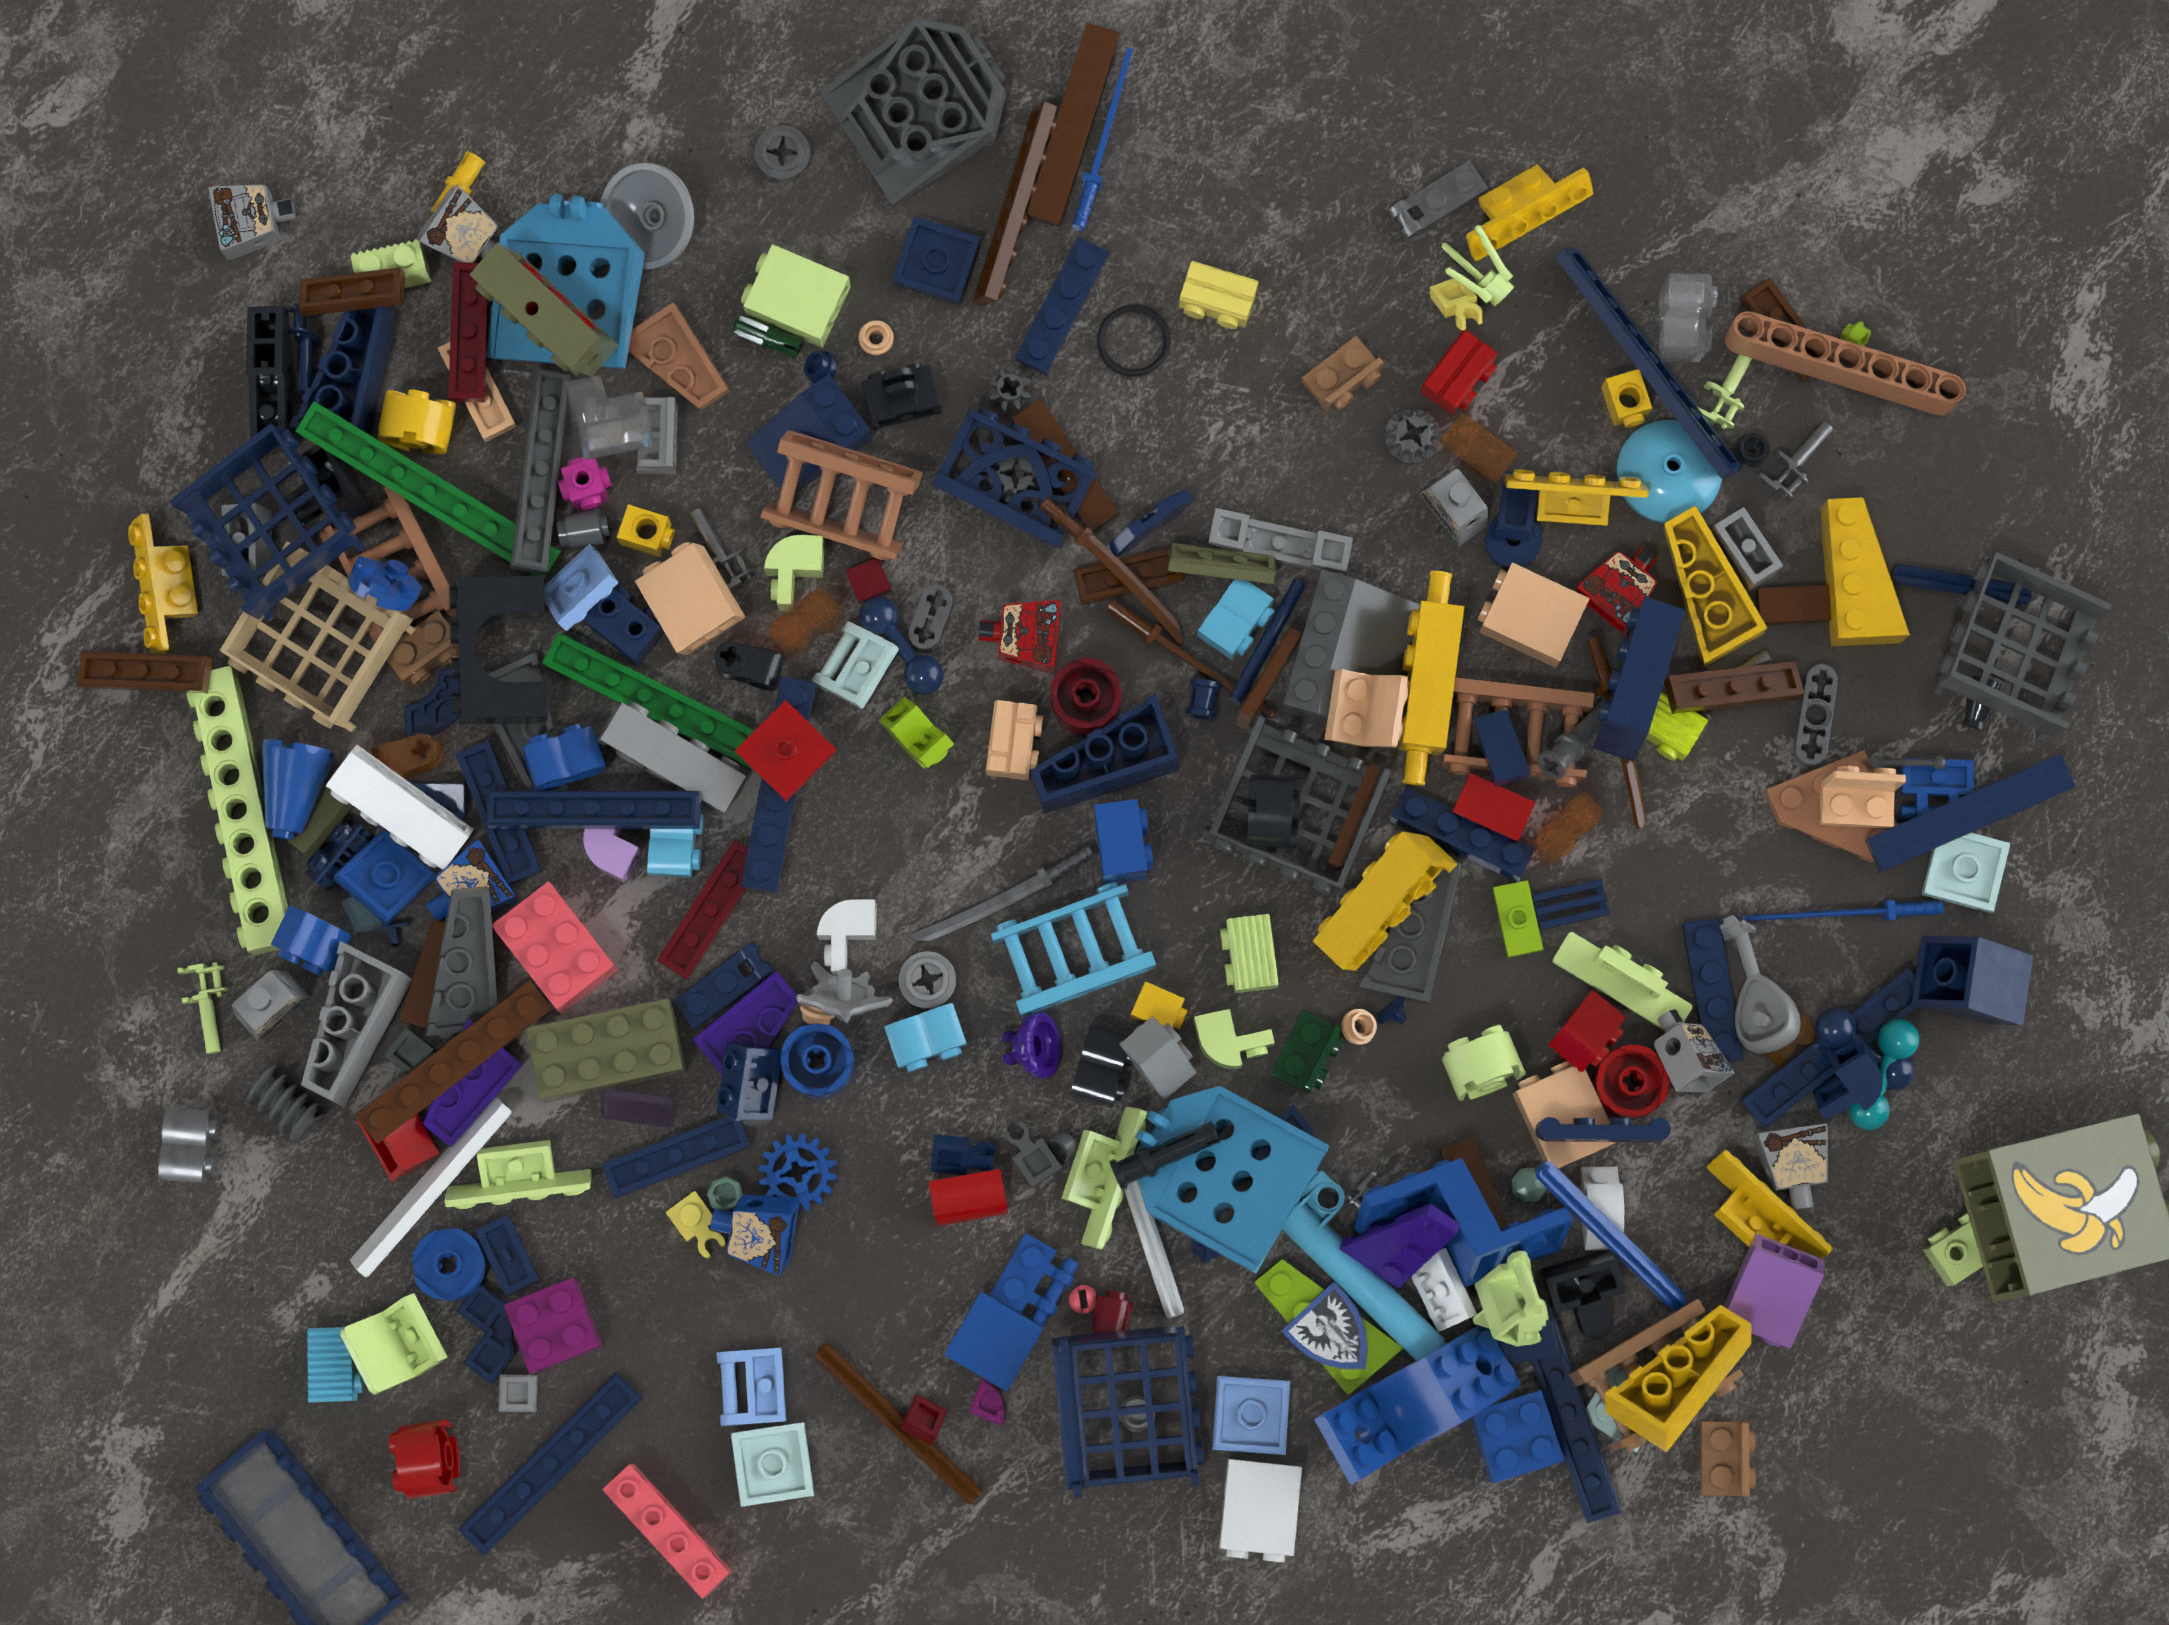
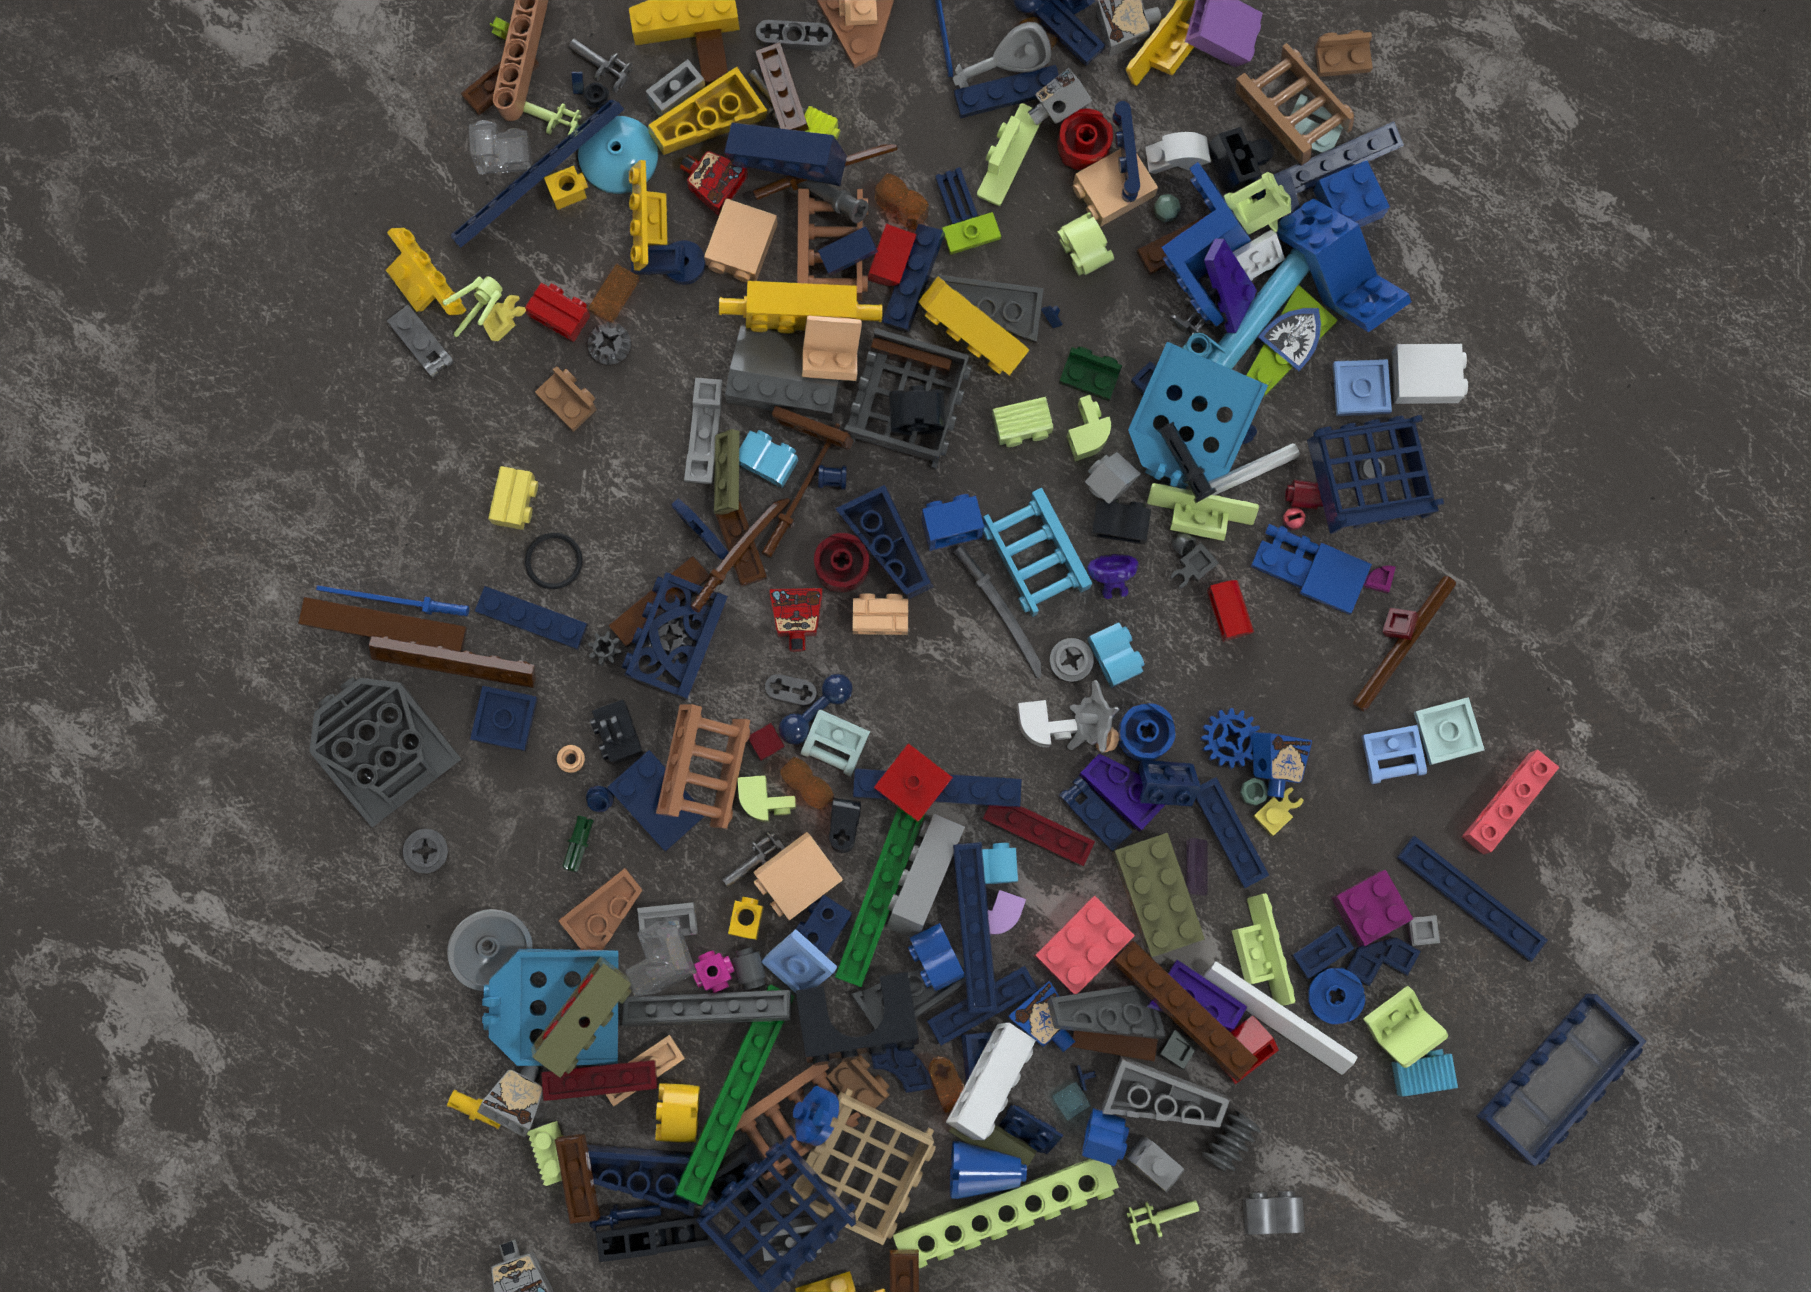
camera: 100 degrees left, 0 degrees up
blue tile [334,828,437,926] -> none
red brick [389,1419,460,1499] -> none
yellowish green brick [741,244,851,348] -> none
lime brick [878,697,954,769] -> none
dark blue plate [931,1134,995,1175] -> none
yellow brick [1130,981,1188,1030] -> none
dark blue bar [1228,579,1306,705] -> none
light nougat plate [1341,1009,1377,1045] -> none
light grey torso [1419,468,1488,547] -> none
blue axle [1535,1160,1687,1311] -> none
red brick [1549,990,1626,1072] -> none
yellow wedge [1605,1305,1751,1452] -> none
none -> dark blue piece [571,72,584,94]

